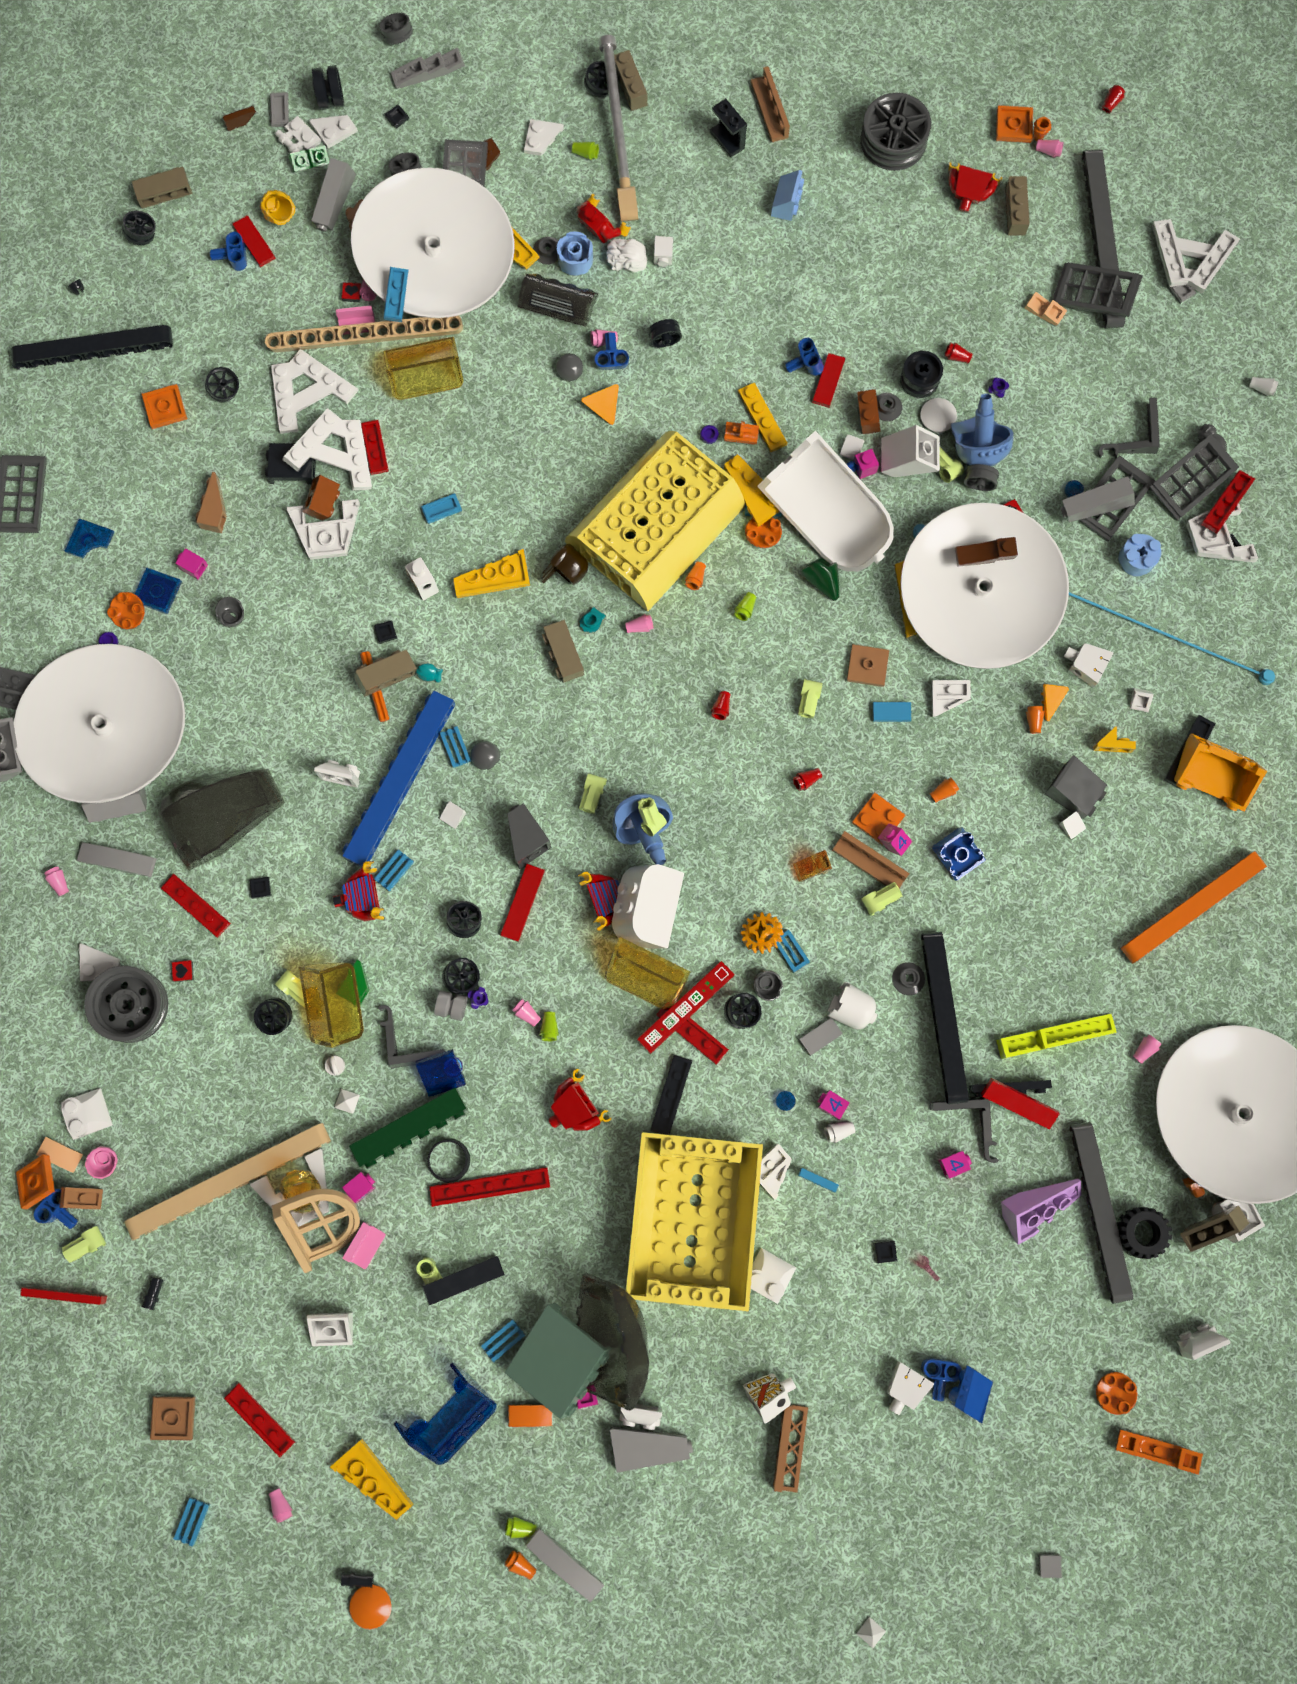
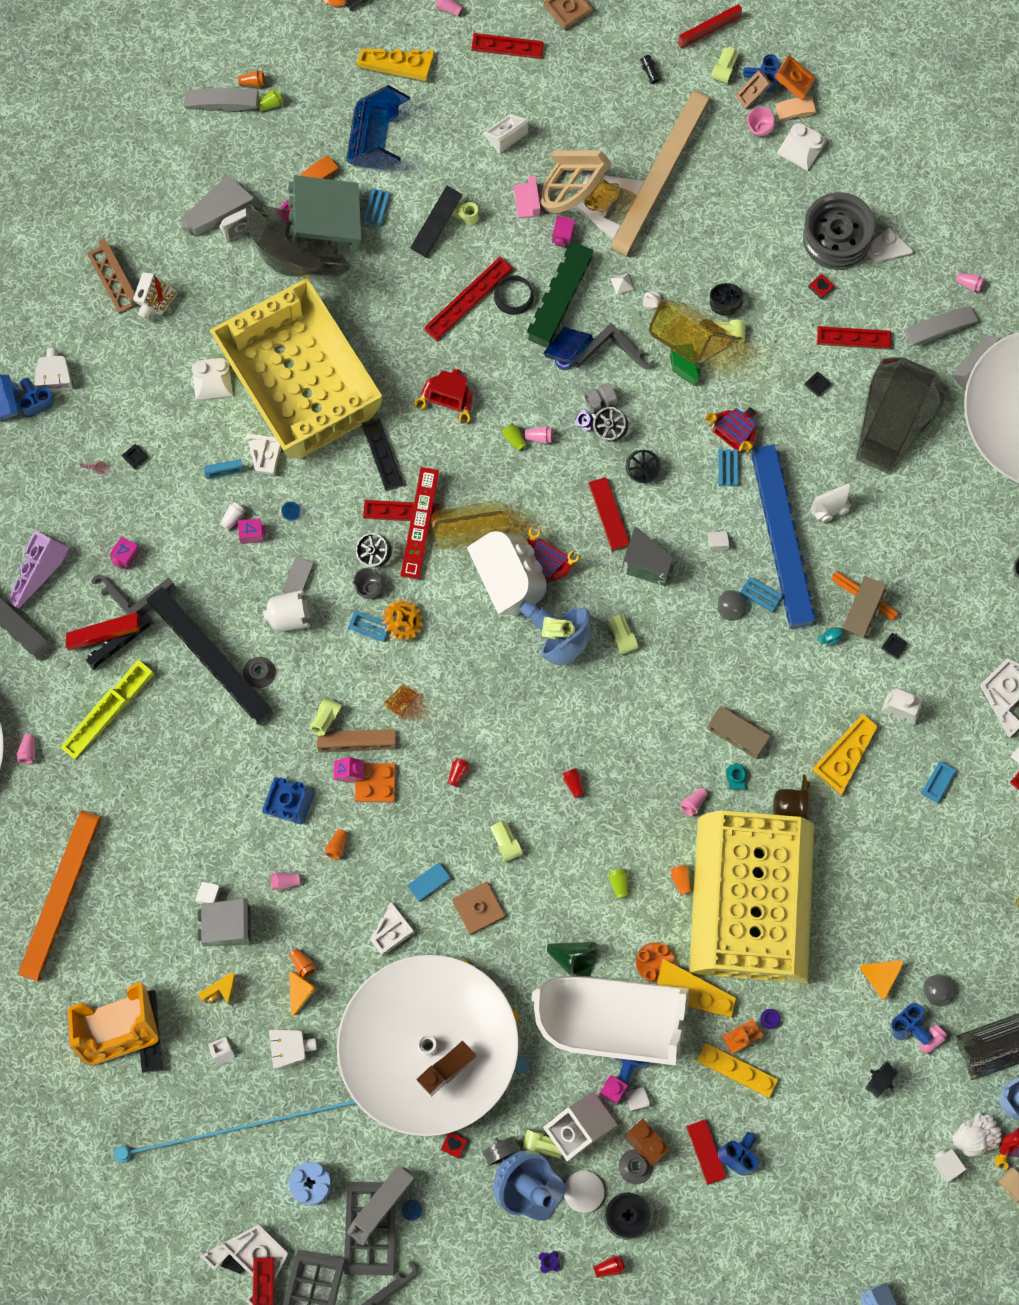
camera: 140 degrees right, 5 degrees down
none -> bright pink cone [270,872,300,891]

